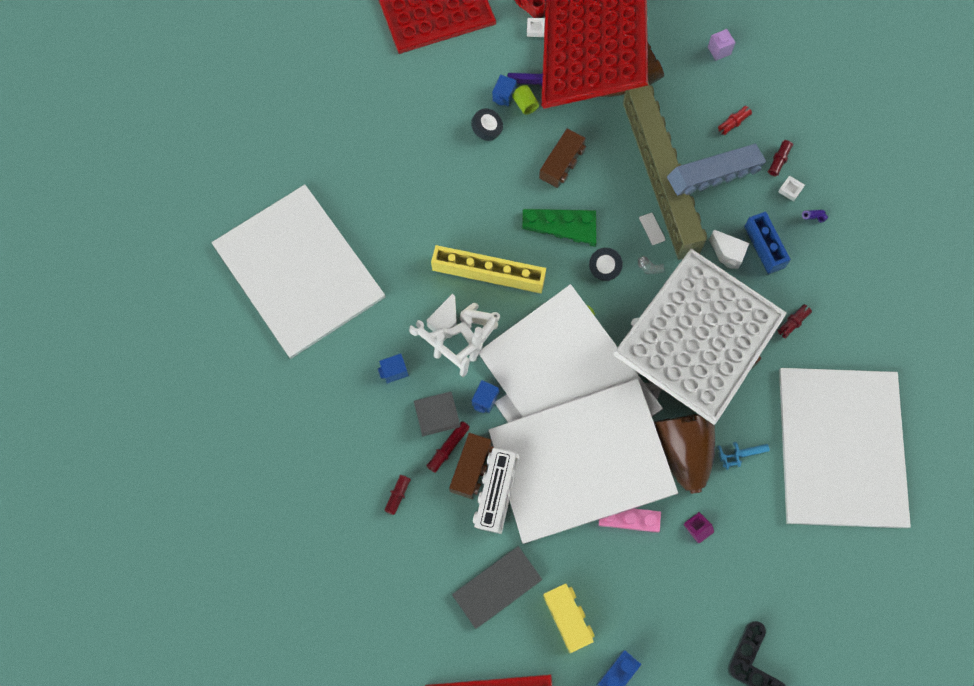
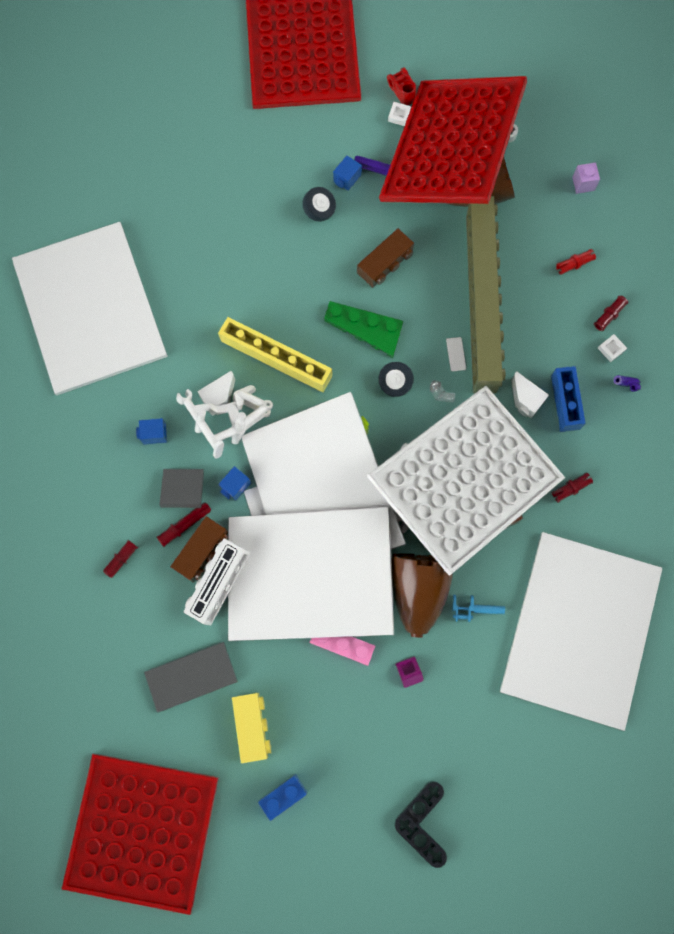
camera: 15 degrees right, 5 degrees up
lime piece [512,85,539,115] -> none
sand blue brick [667,144,766,196] -> none

